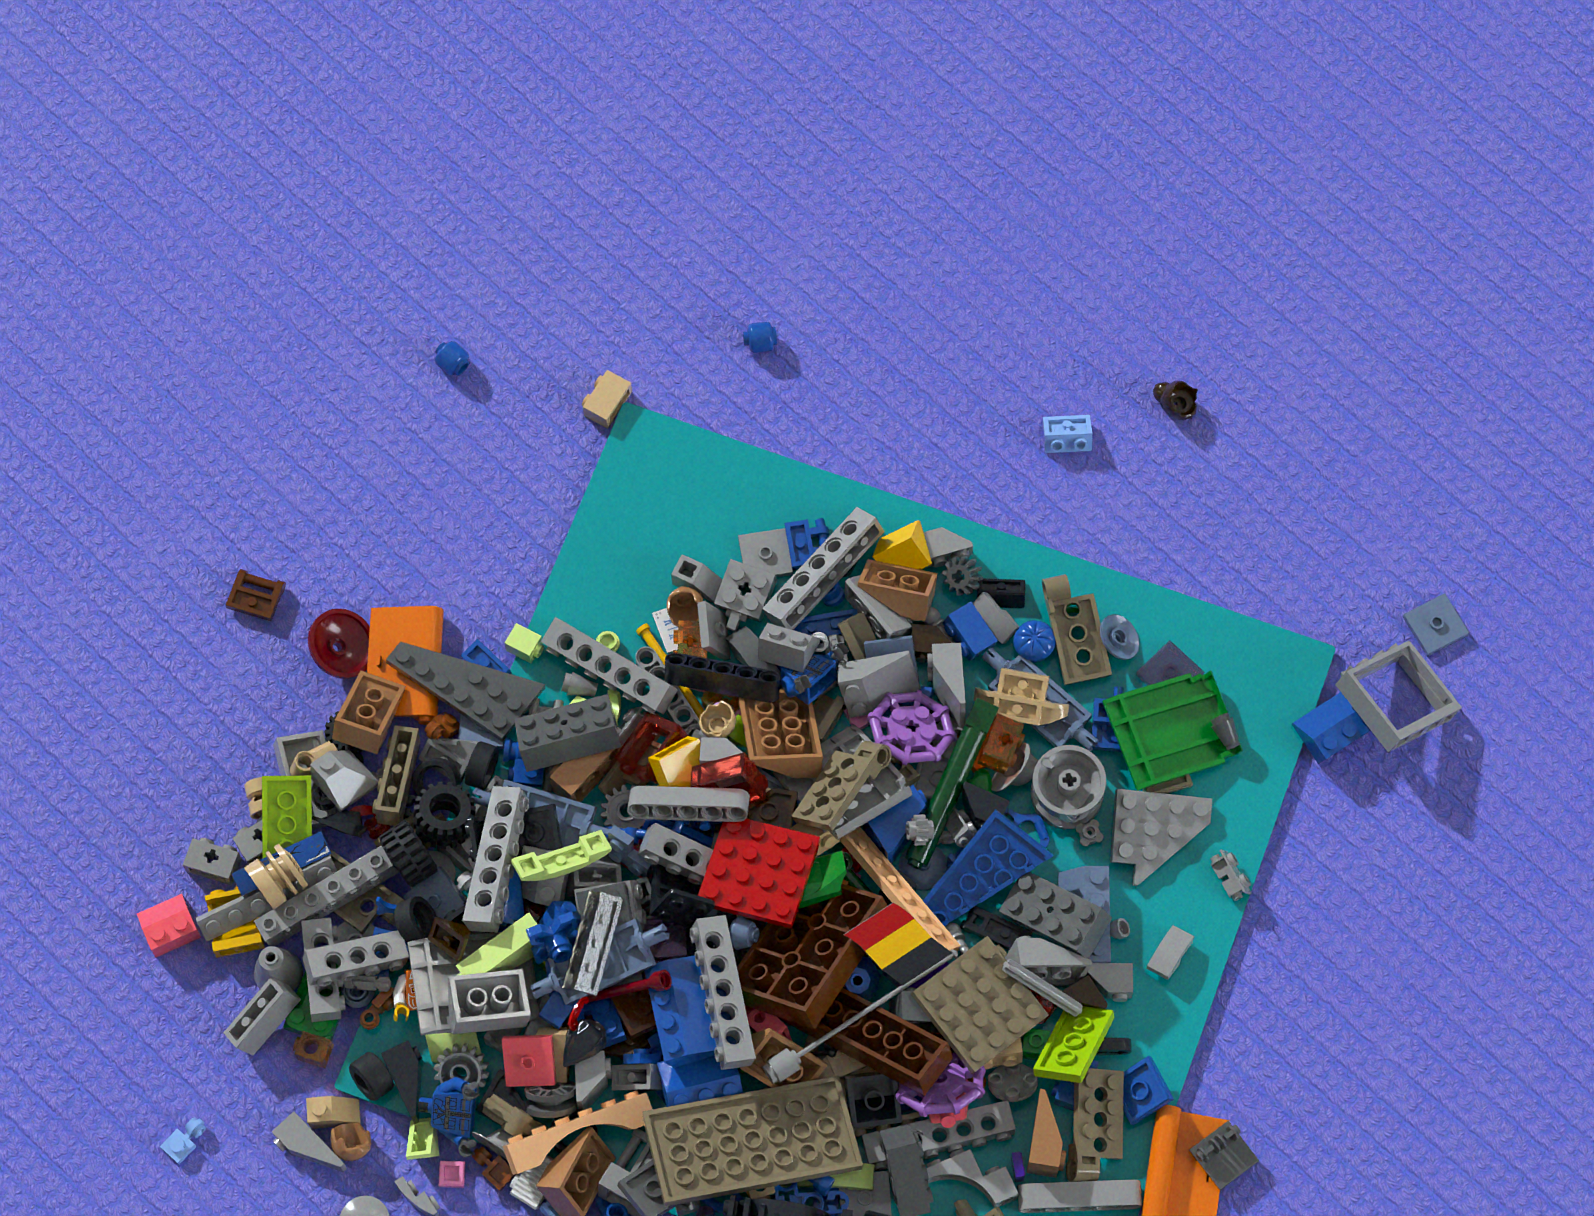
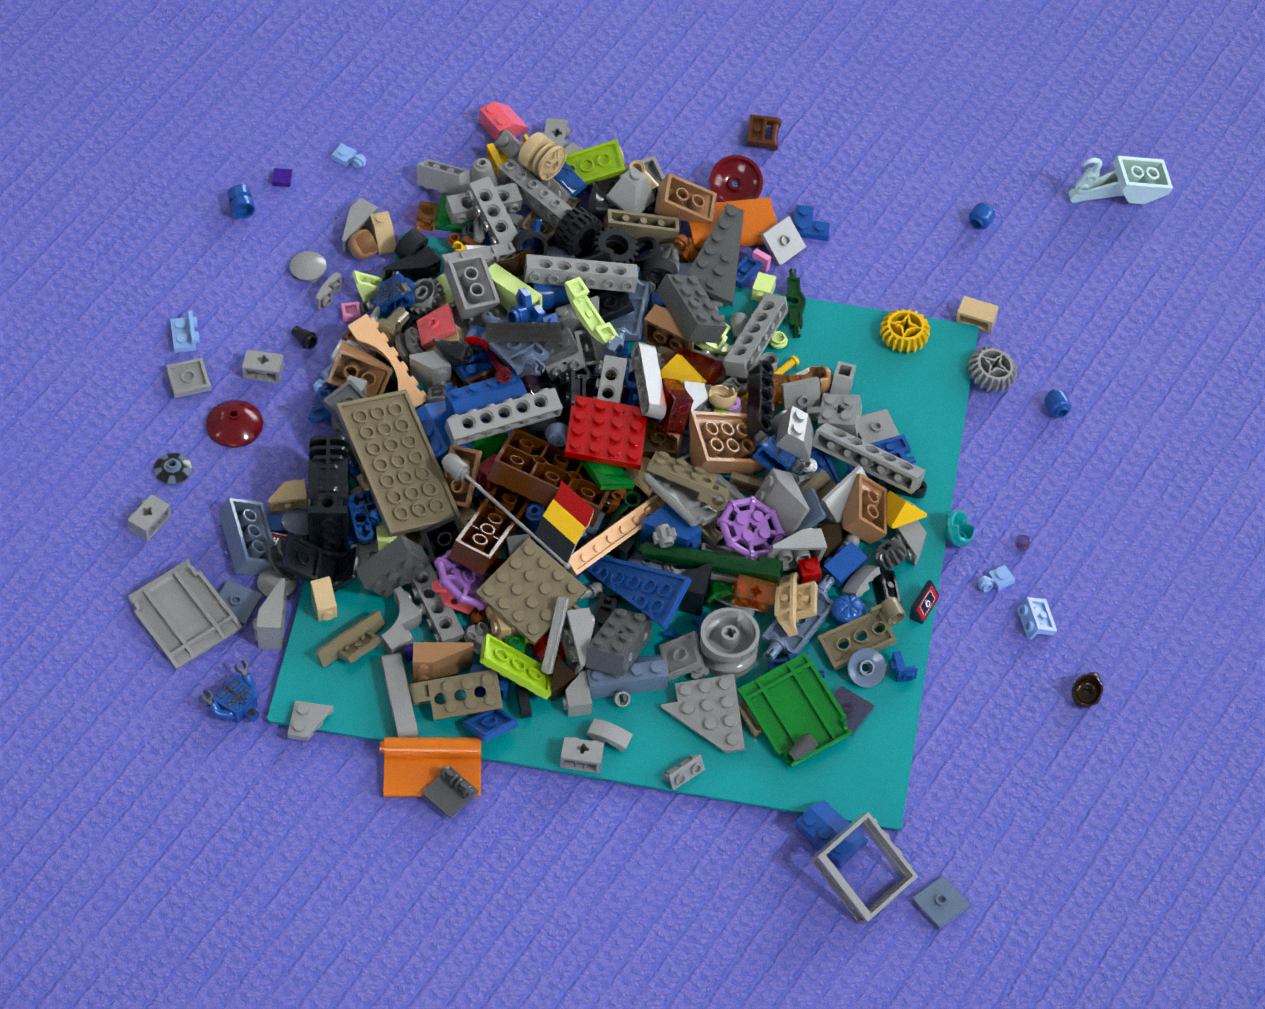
camera: 75 degrees right, 15 degrees down
none -> light grey brick [560,737,604,774]
none -> light grey plate [659,631,704,681]
none -> bright pink tile [752,248,772,273]
none -> plate [760,216,806,266]
none -> dark green piece [786,268,806,338]
none -> blue plate [794,205,830,241]
none -> red brick [797,557,822,585]
none -> yellow gear [880,307,930,354]
none -> blue bracket [889,651,918,682]
none -> slope [910,580,939,624]
none -> teal hair [945,510,975,547]
none -> light grey gear [968,346,1018,393]
none -> light blue plate [977,565,1015,592]
none -> clear purple hinge [1015,535,1031,552]
none -> light aqua slope [1068,156,1173,204]

